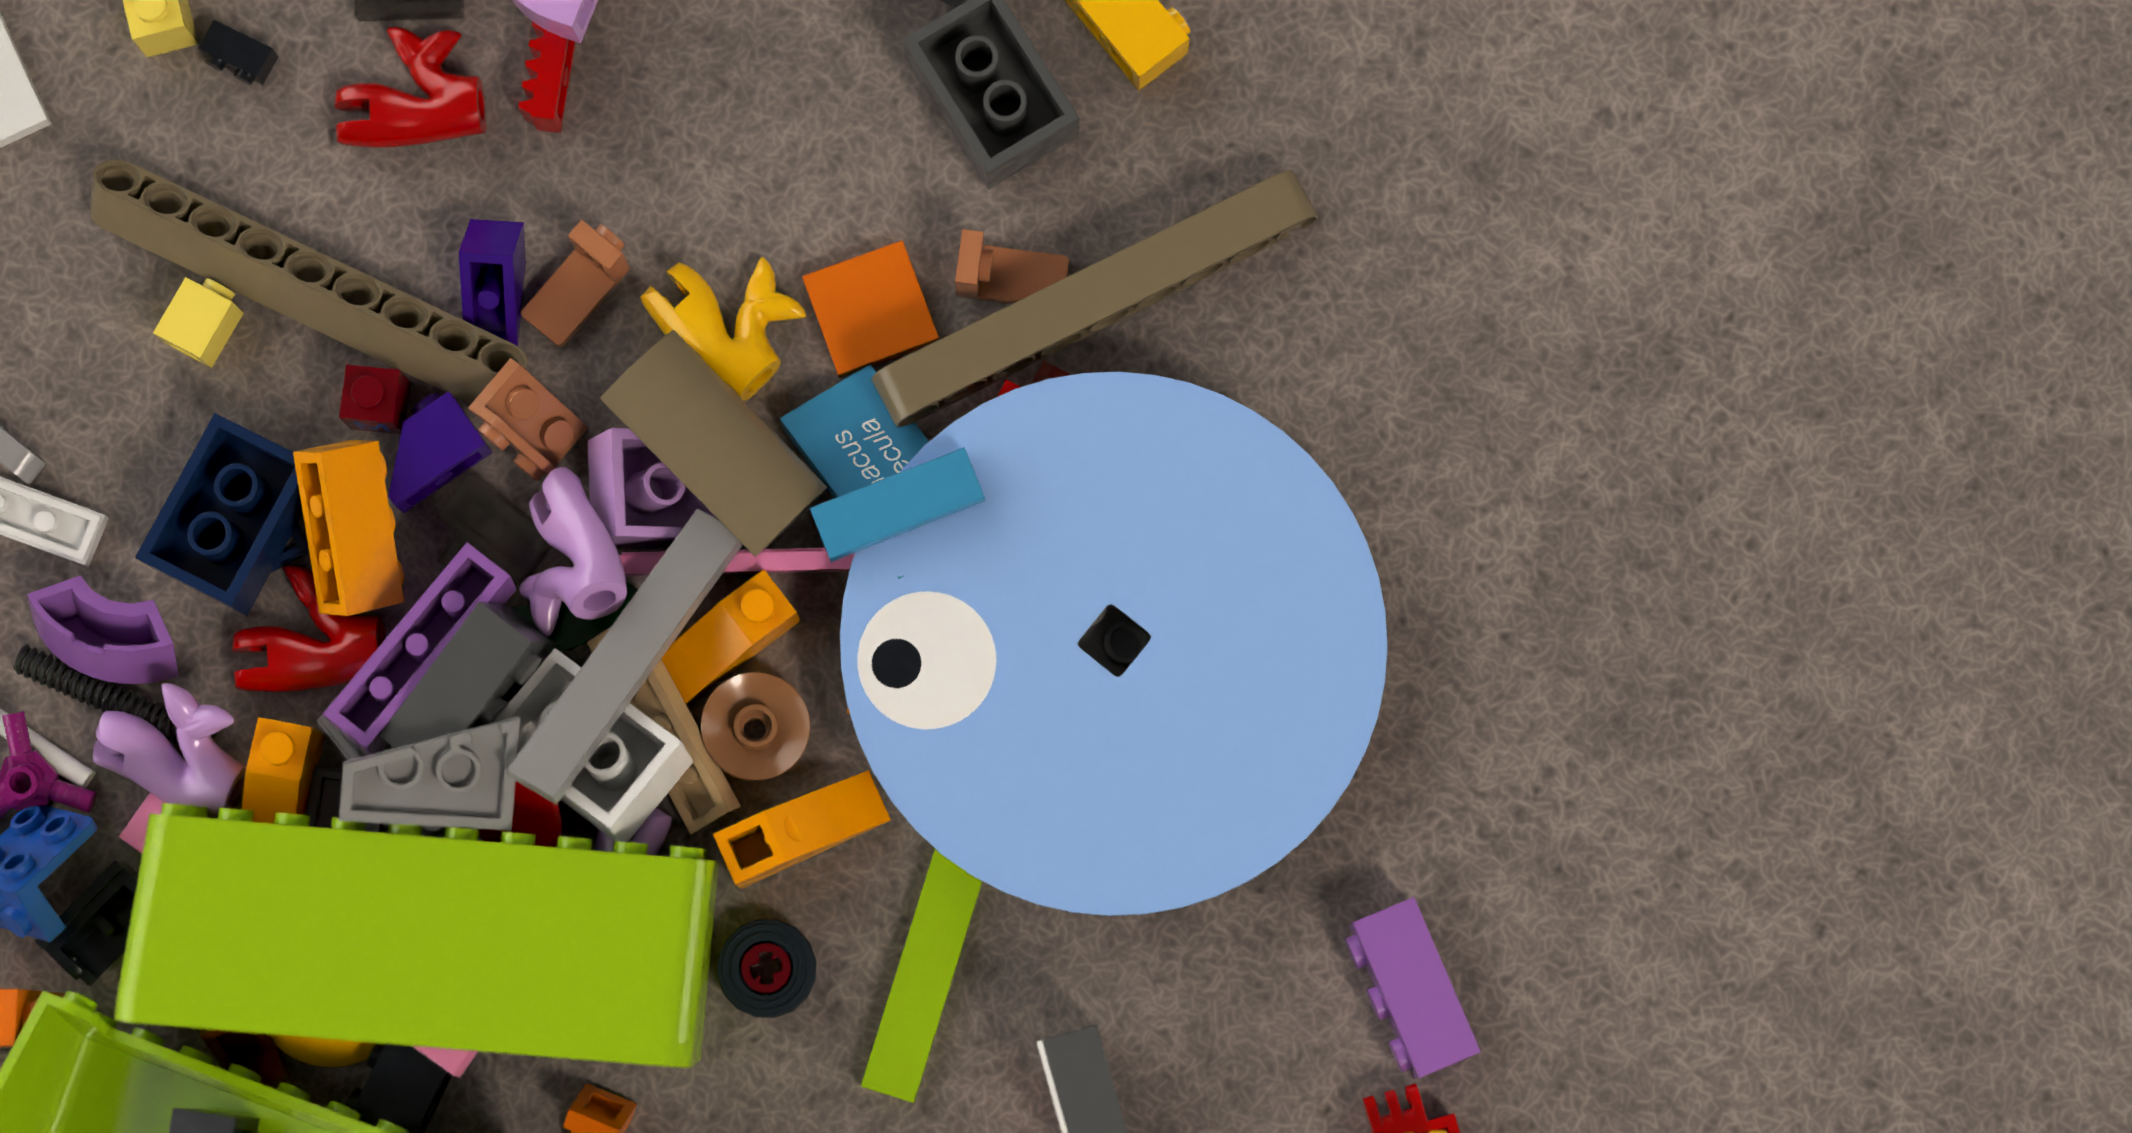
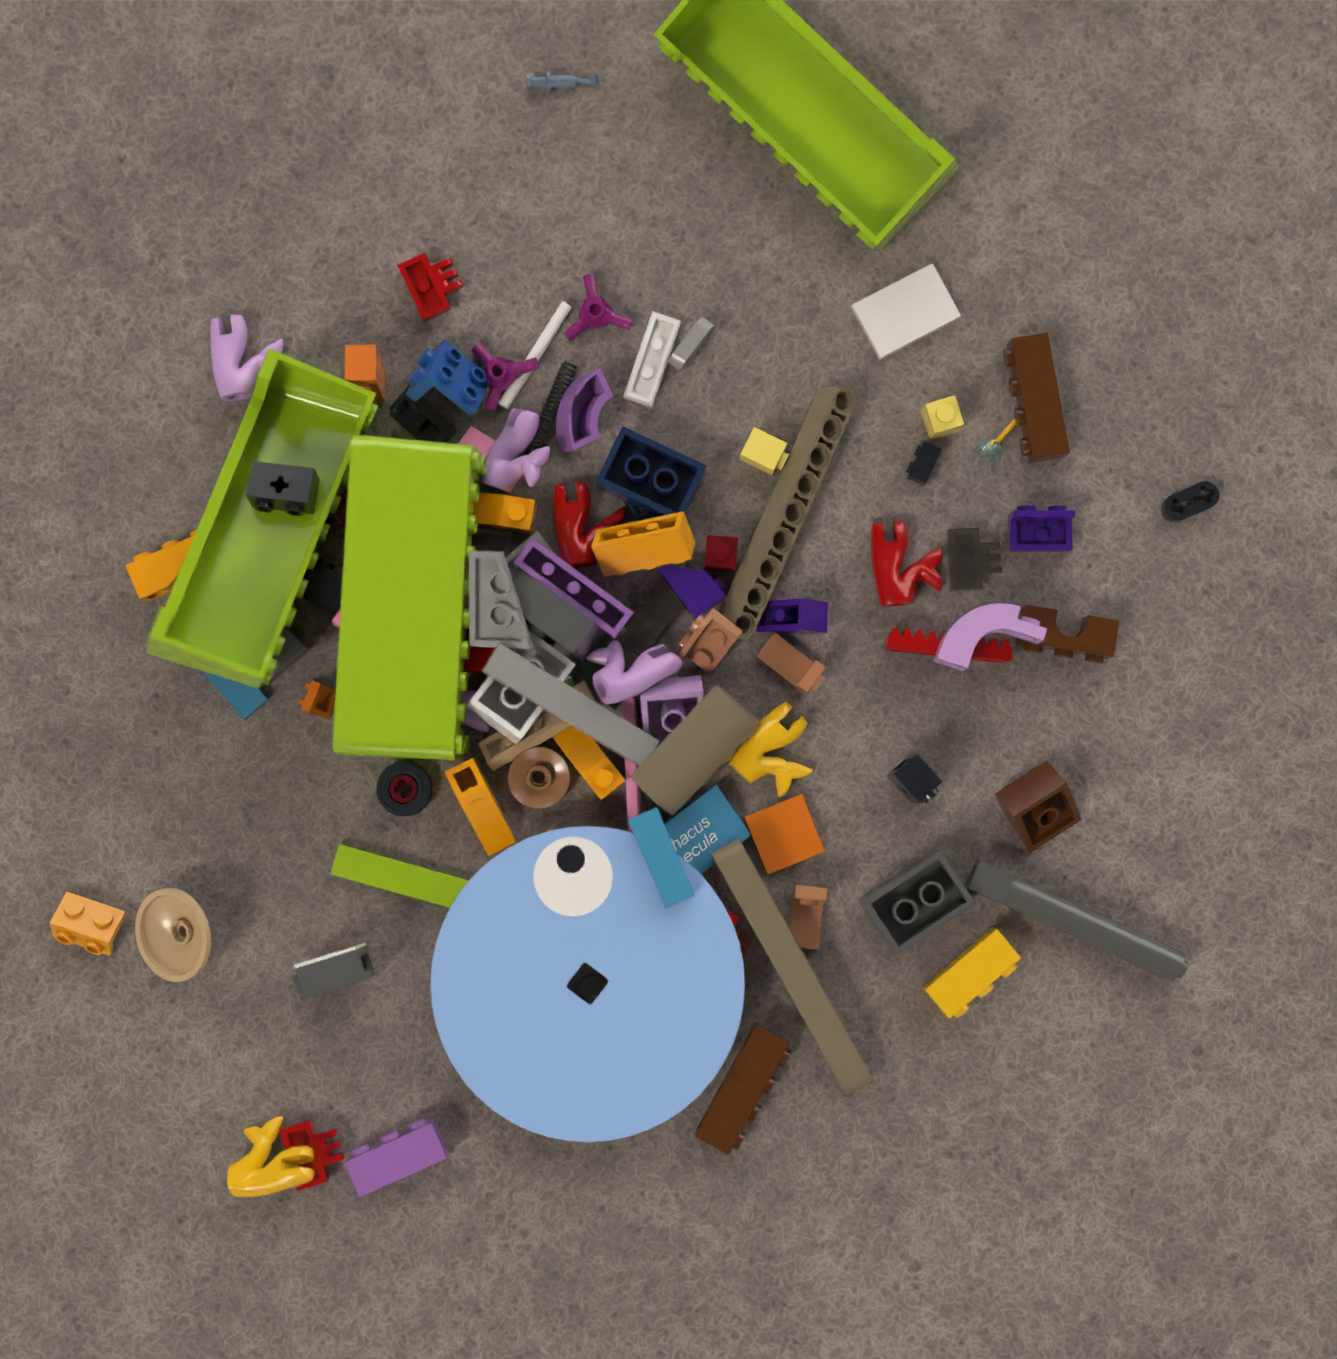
camera: 90 degrees right, 5 degrees up
none -> reddish brown brick [695,1022,791,1155]
none -> black brick [887,753,942,804]

